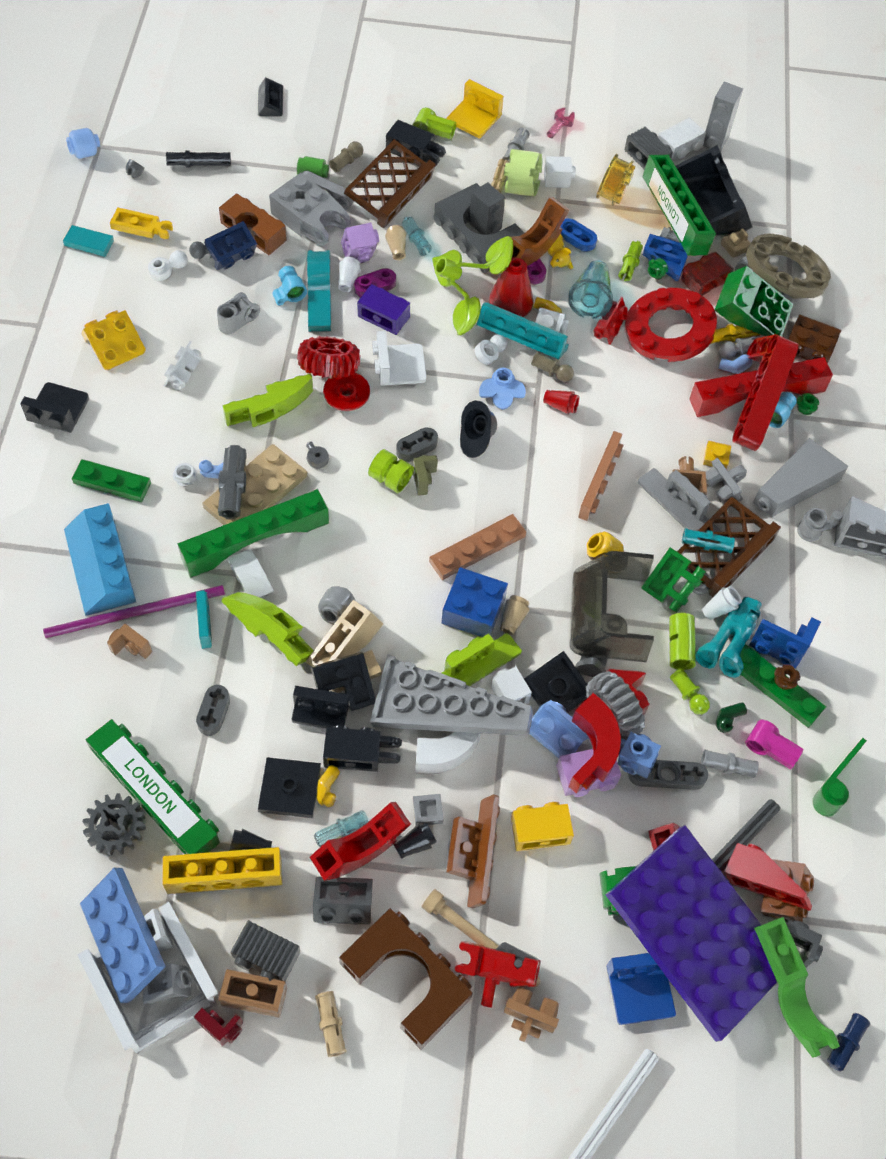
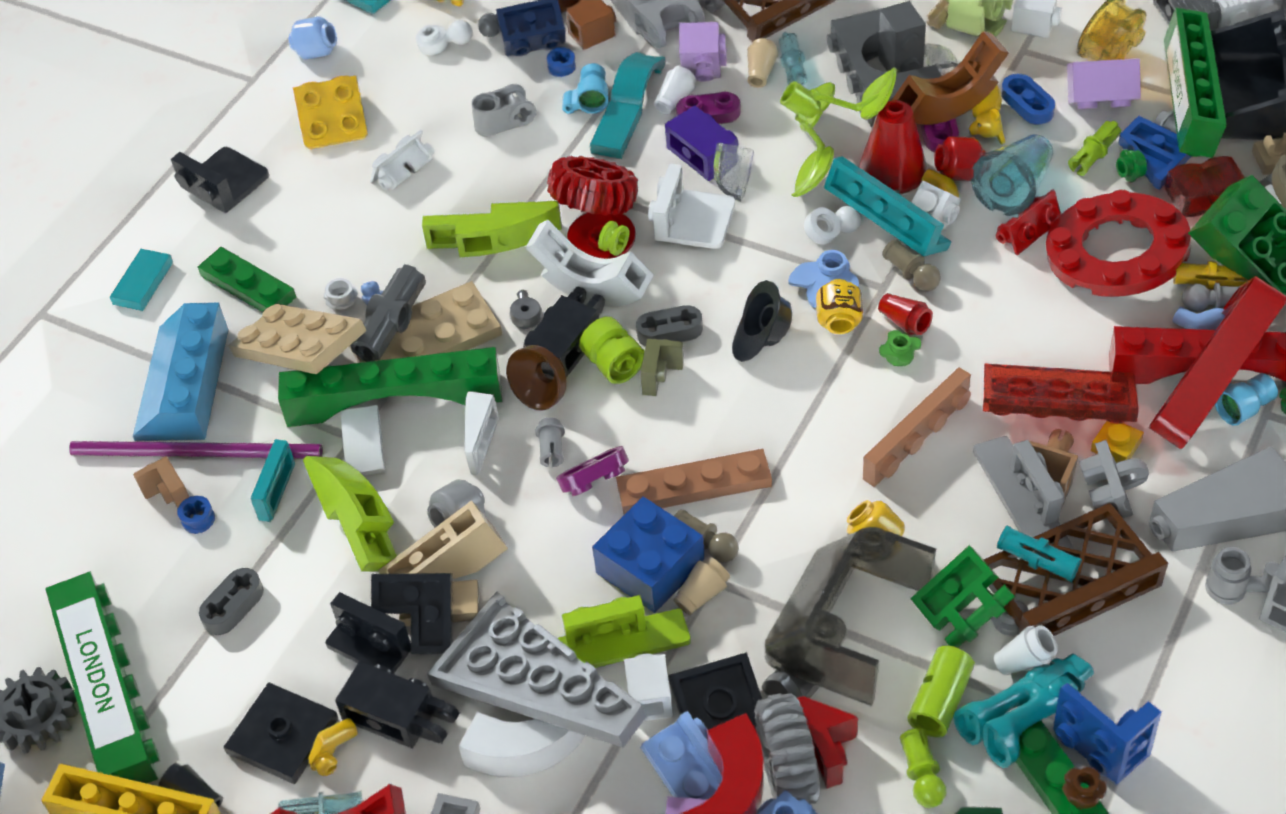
camera: 30 degrees right, 10 degrees down
none -> teal tile [109,248,173,311]
none -> blue bush [177,495,215,534]
none -> tan plate [228,304,367,374]
none -> light blue head [288,16,337,60]
none -> white slope [464,392,499,475]
none -> reddish brown piece [506,345,567,411]
none -> black hinge [523,286,606,378]
none -> white arch [525,220,654,306]
none -> light grey pin [535,417,565,467]
none -> blue bush [547,47,576,77]
none -> magenta plate [556,446,629,496]
none -> lime bush [598,221,629,256]
none -> dark tan pin [674,509,739,563]
none -> clear brick [714,143,754,202]
none -> yellow head [816,279,863,334]
none -> bright green plate [879,330,921,366]
none -> clear brick [924,43,960,76]
none -> red head [934,136,987,181]
none -> clear red plate [983,363,1139,424]
none -> lavender brick [1067,58,1141,109]

